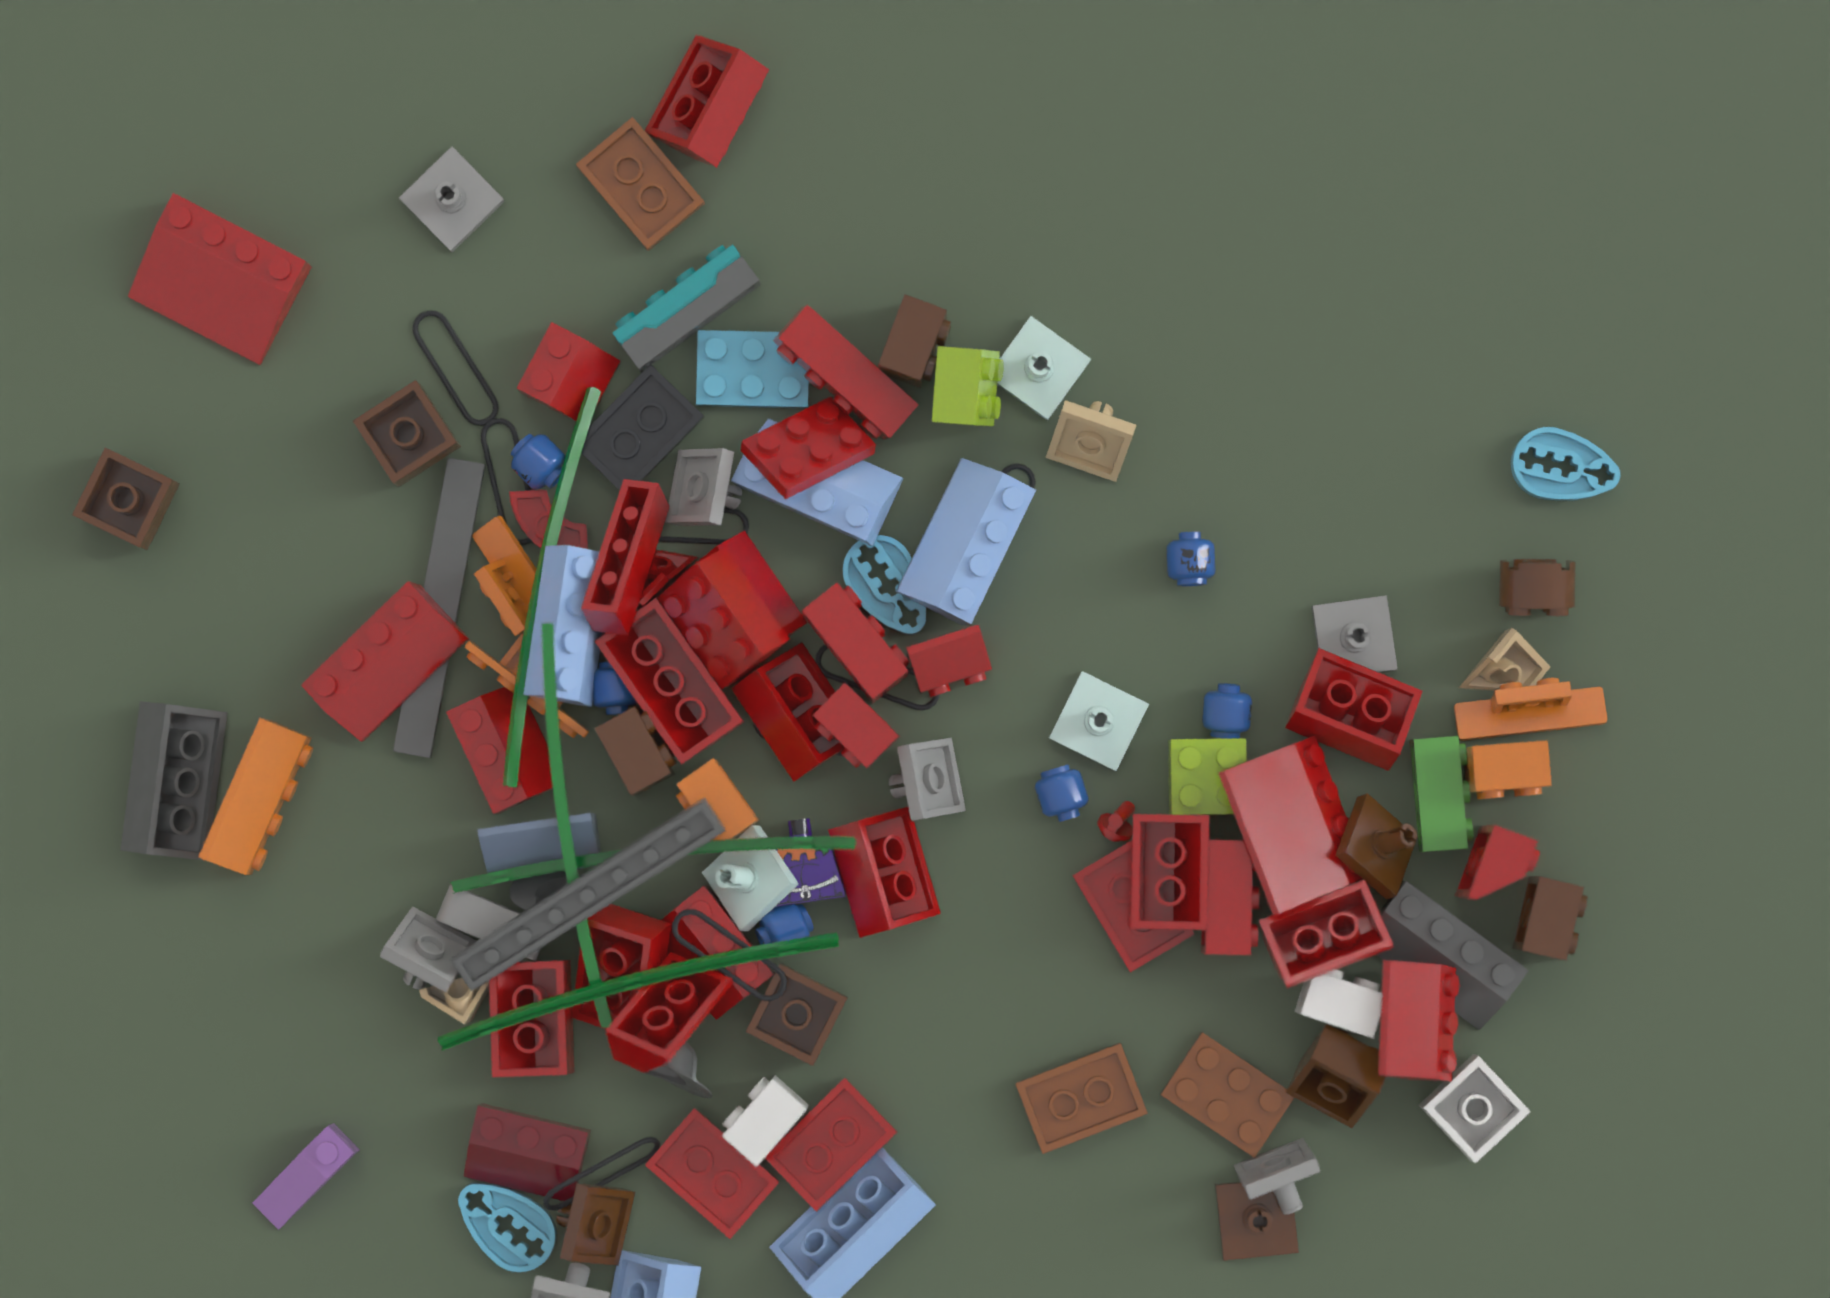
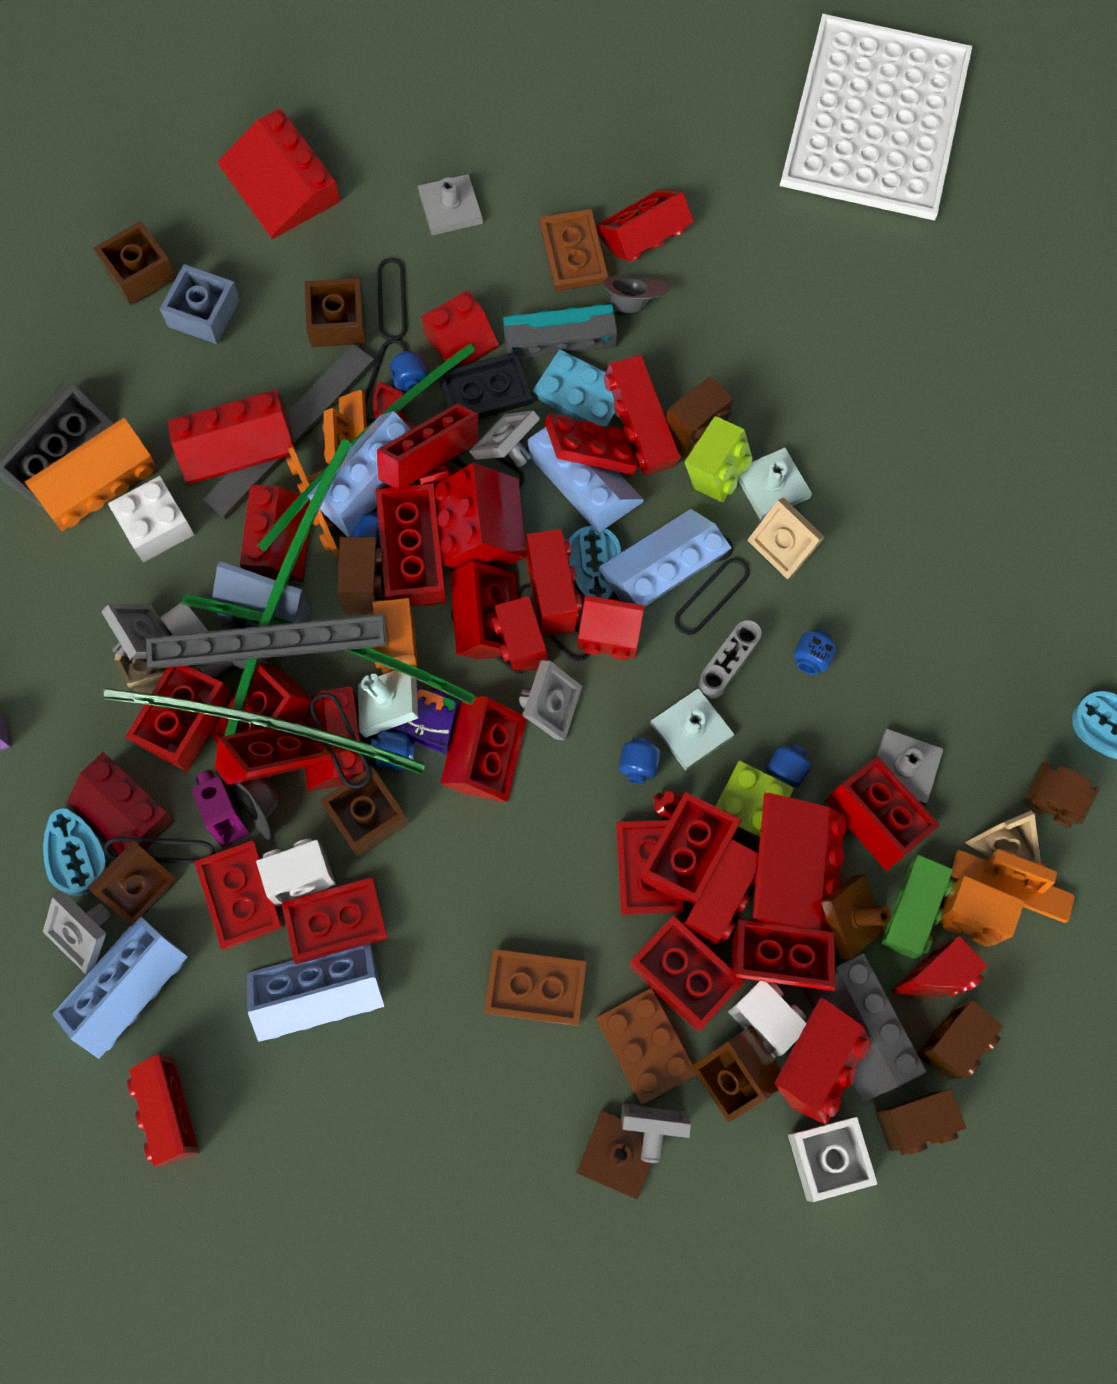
camera: 25 degrees right, 15 degrees down
none -> white brick [108,476,194,563]
none -> sand blue brick [160,264,240,344]
none -> magenta torso [191,770,250,848]
none -> dark grey piece [603,276,669,313]
none -> red brick [628,915,744,1033]
none -> black piece [674,558,749,635]
none -> light grey beam [698,620,762,699]
none -> reddish brown brick [875,1089,967,1155]

